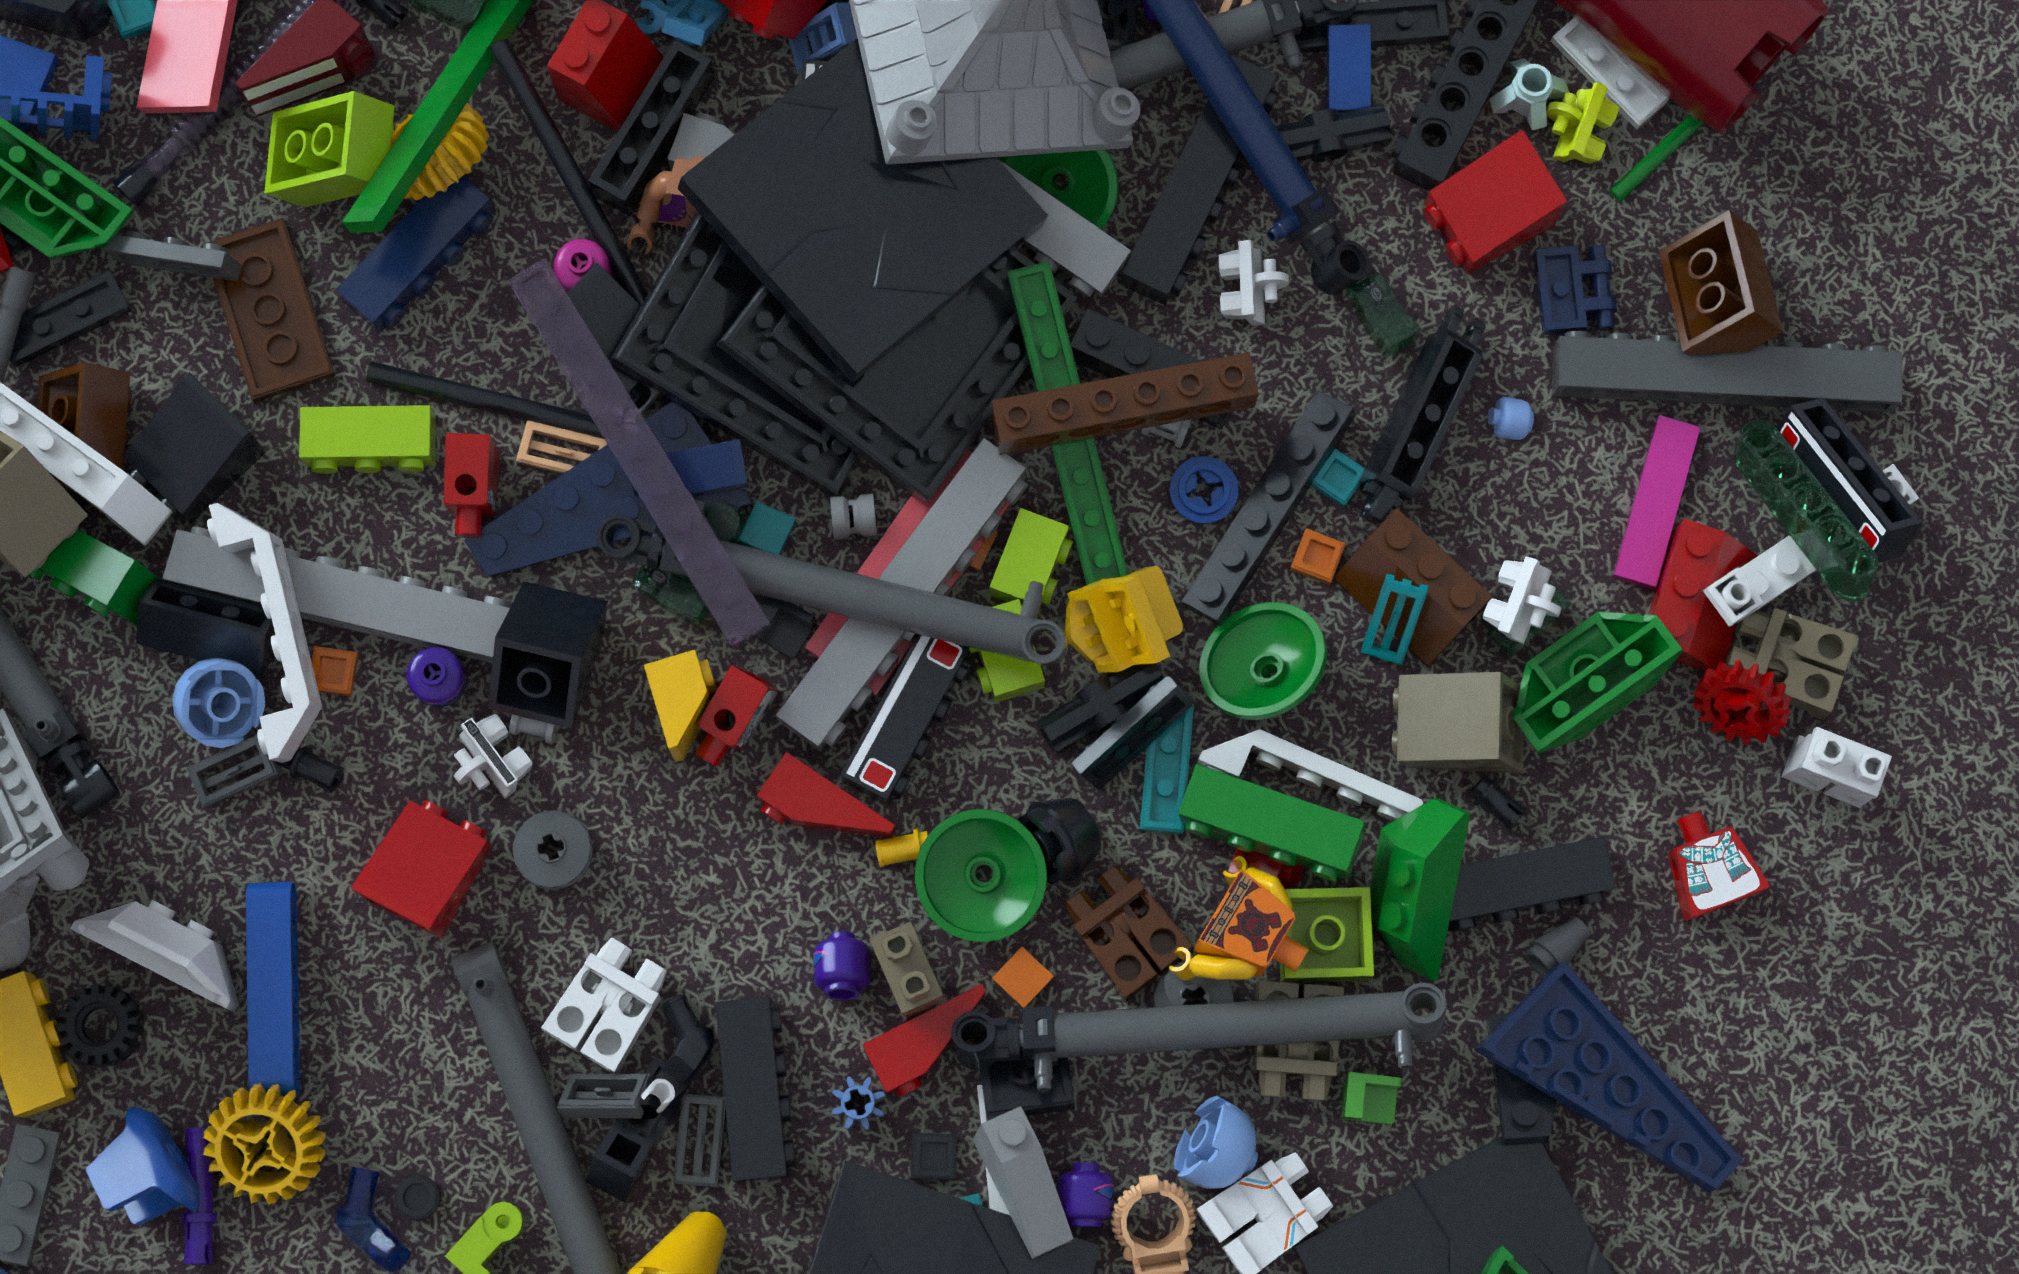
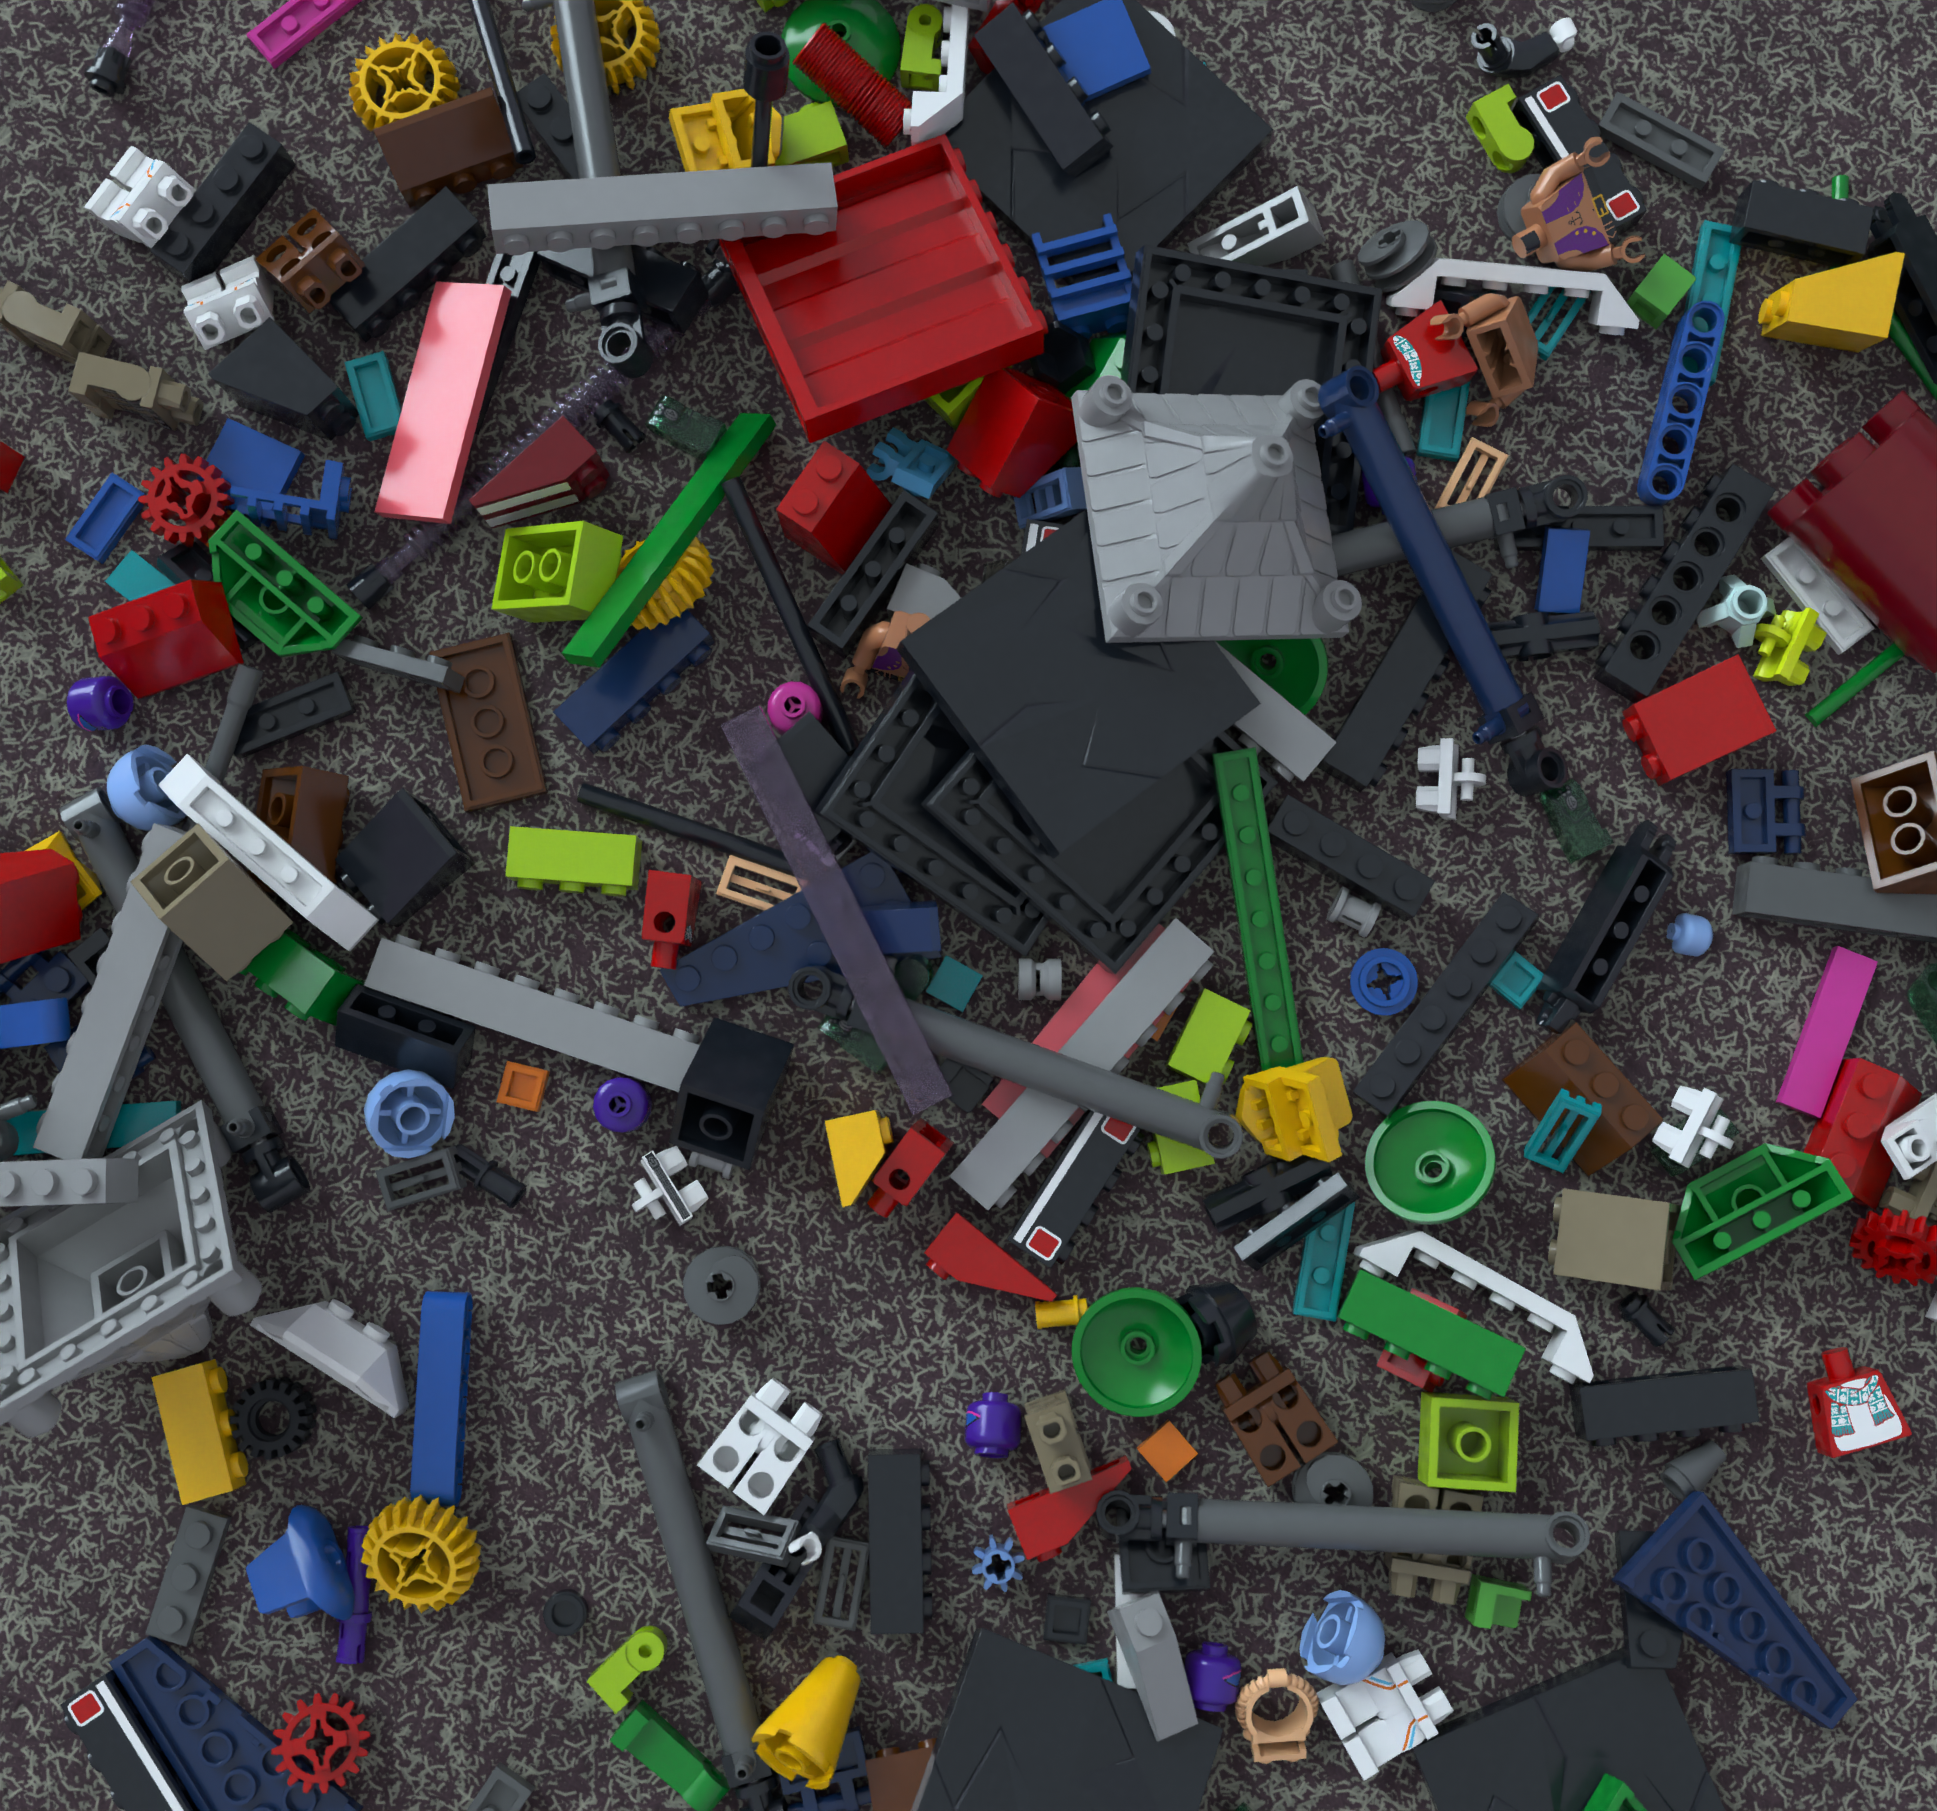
camera: 10 degrees right, 5 degrees up
white slope [207,503,322,763] -> none
clear blue arm [335,1167,411,1272] -> none
red slope [351,800,493,939] -> none
reddish brown brick [991,352,1259,455] -> none
torso [1169,856,1309,981] -> none
orange tile [1290,528,1346,585] -> none
green wedge [1370,798,1471,981] -> none

